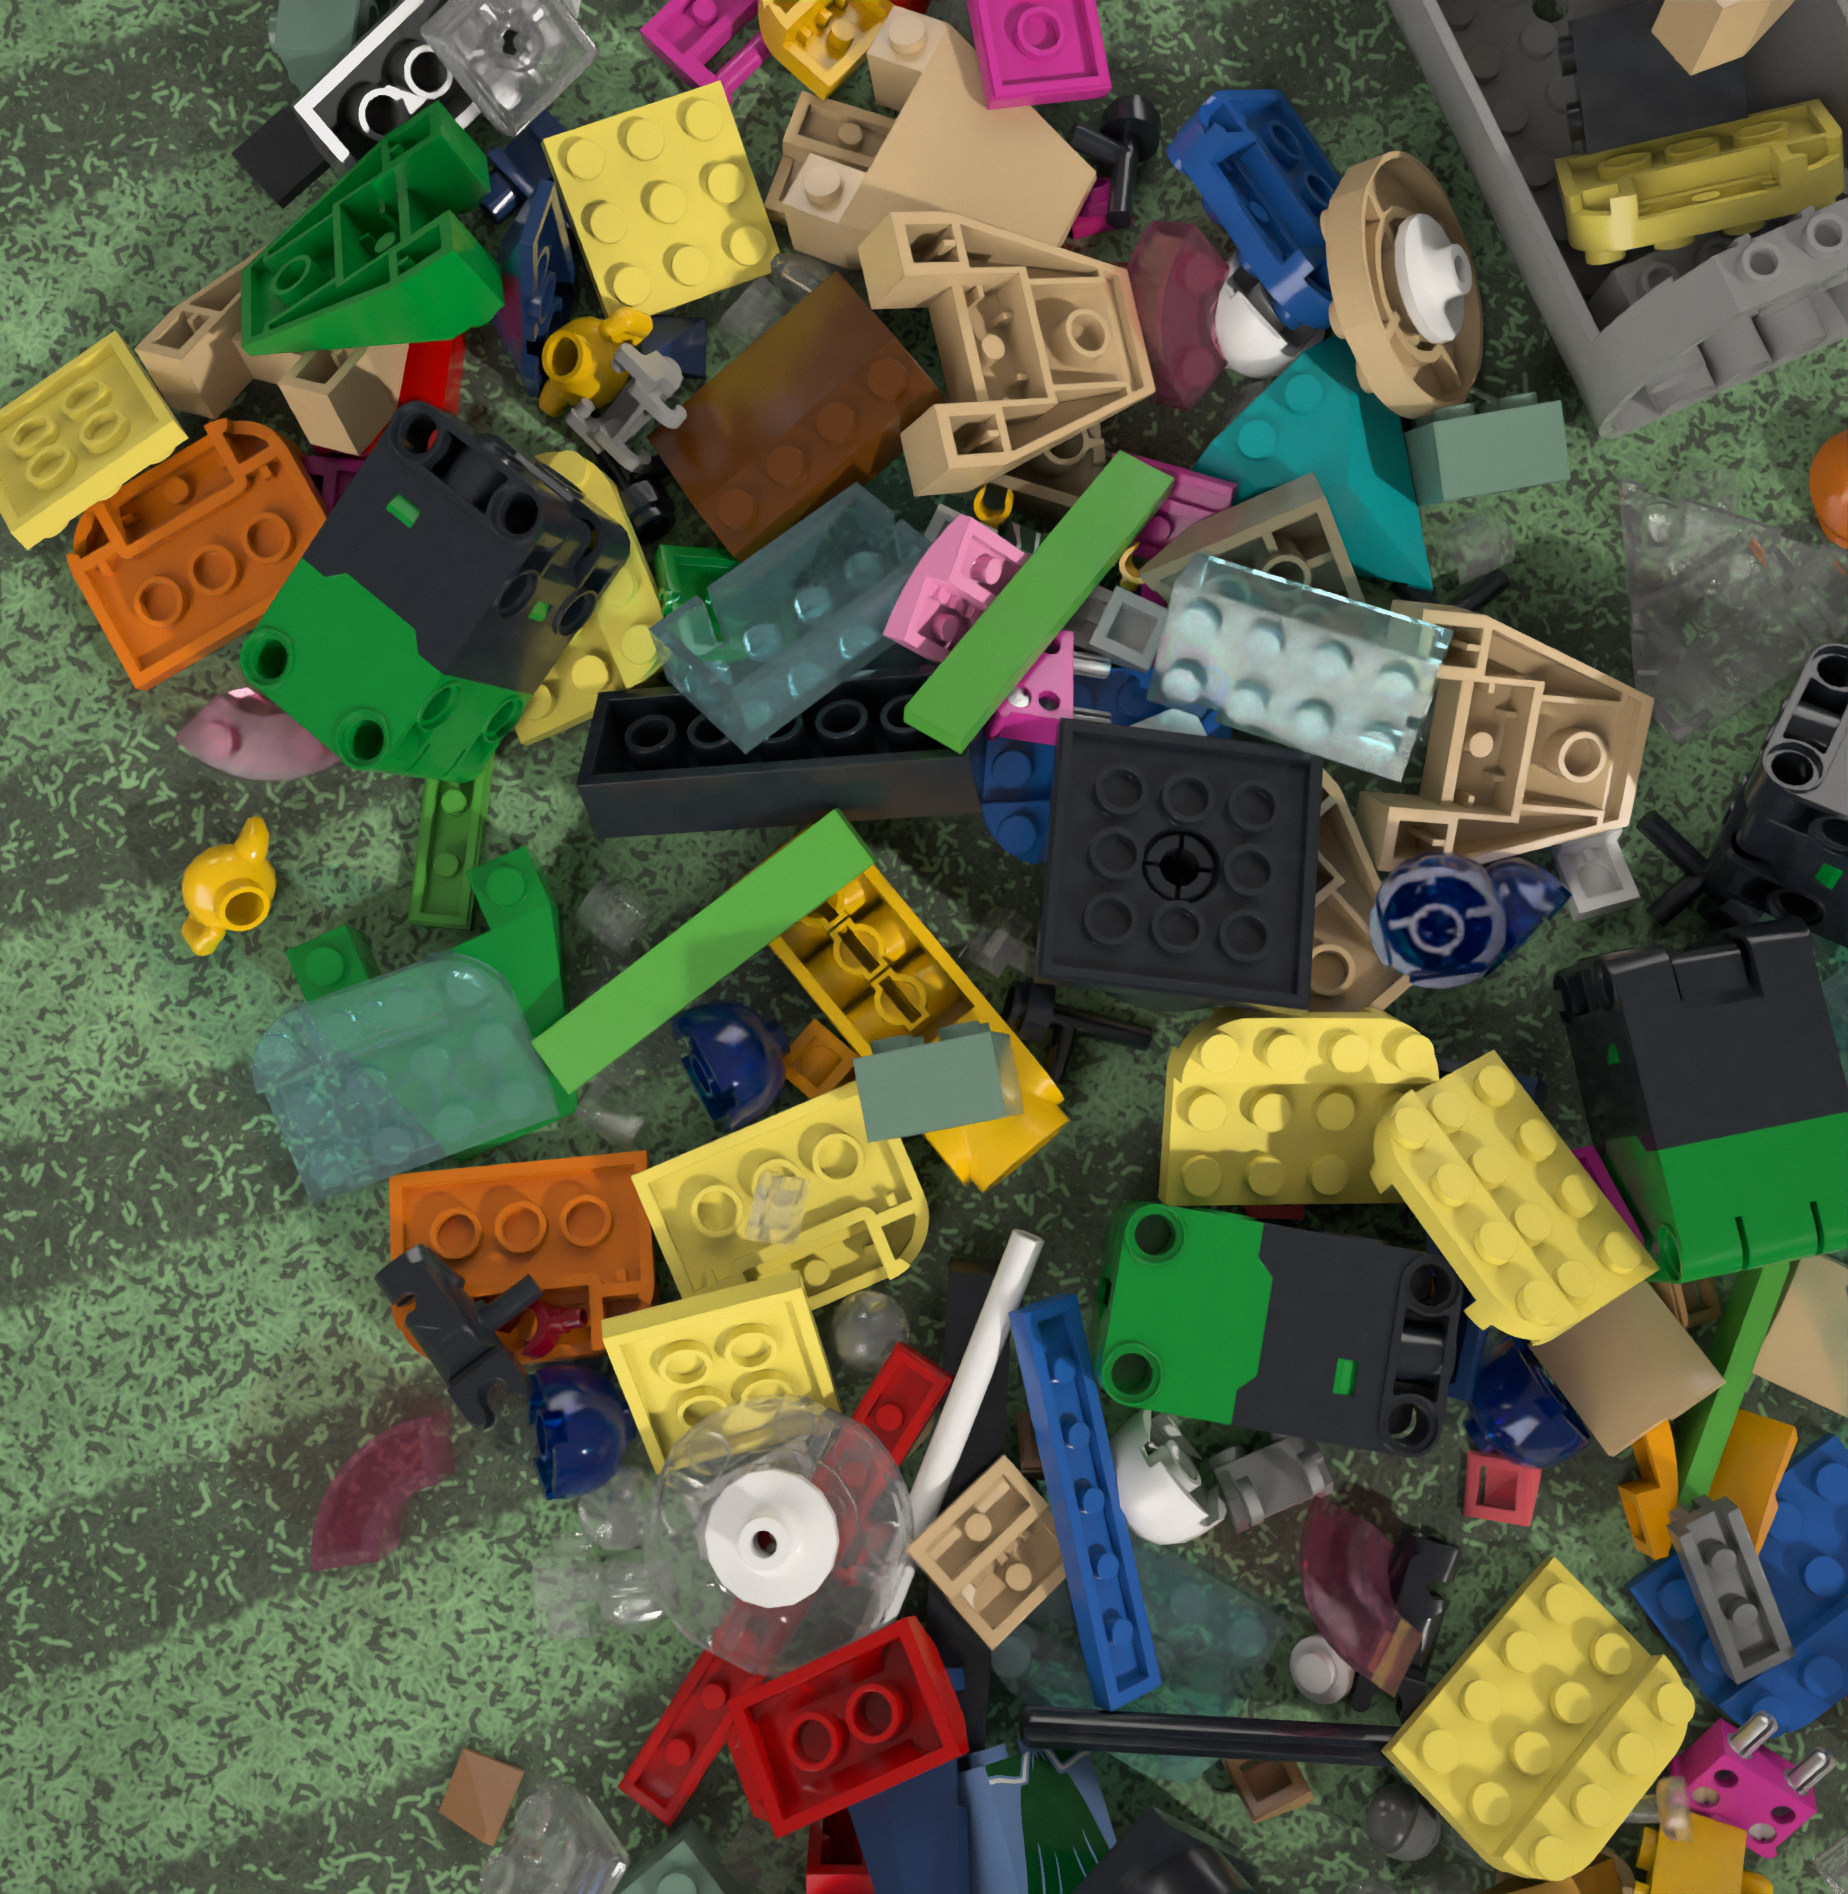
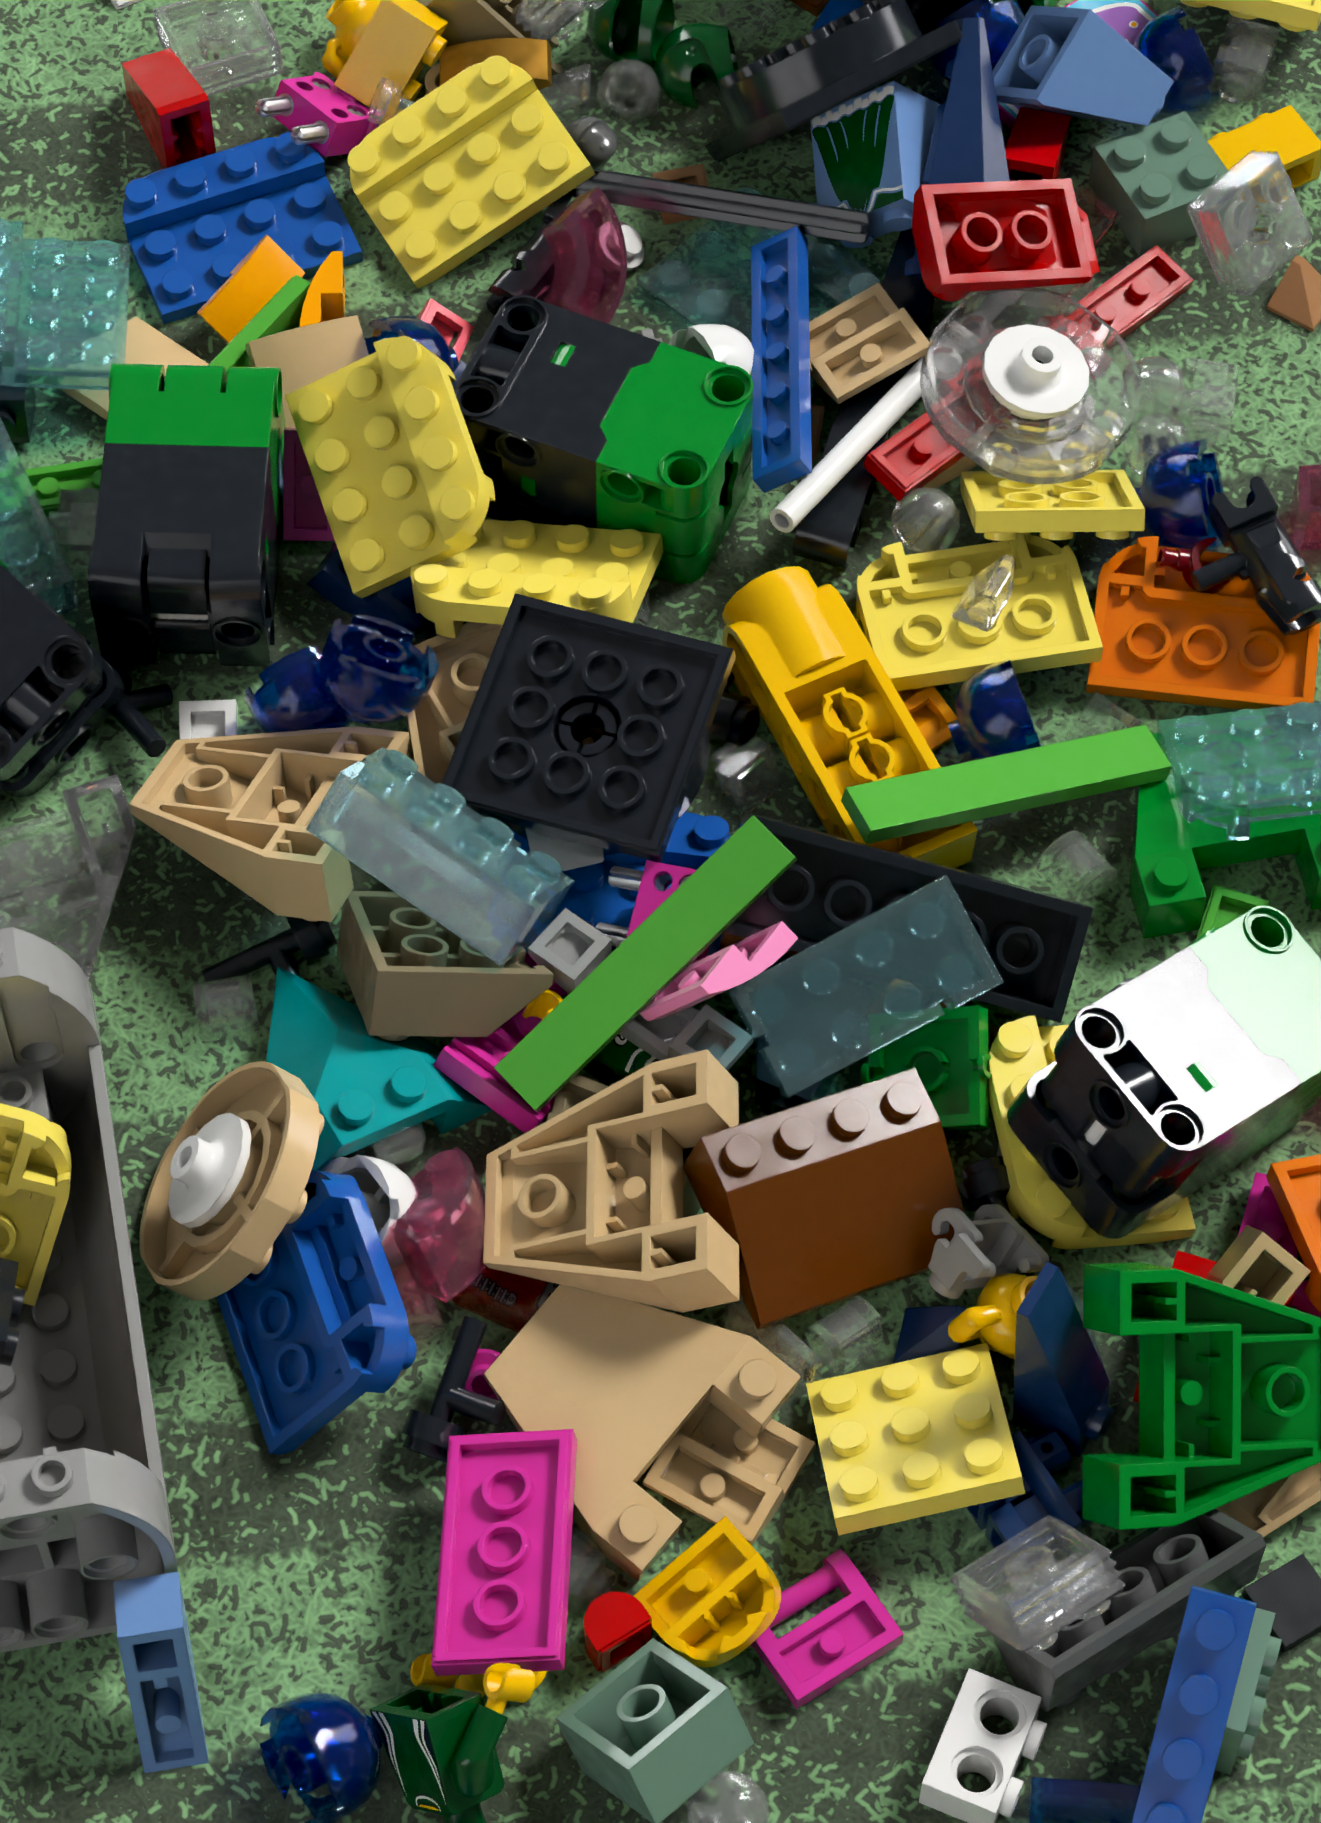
camera: 165 degrees left, 25 degrees down
sand green brick [852,1021,1025,1143] -> none
sand green brick [1403,392,1571,508] -> none
dark grey hinge [1666,1494,1796,1685] -> none

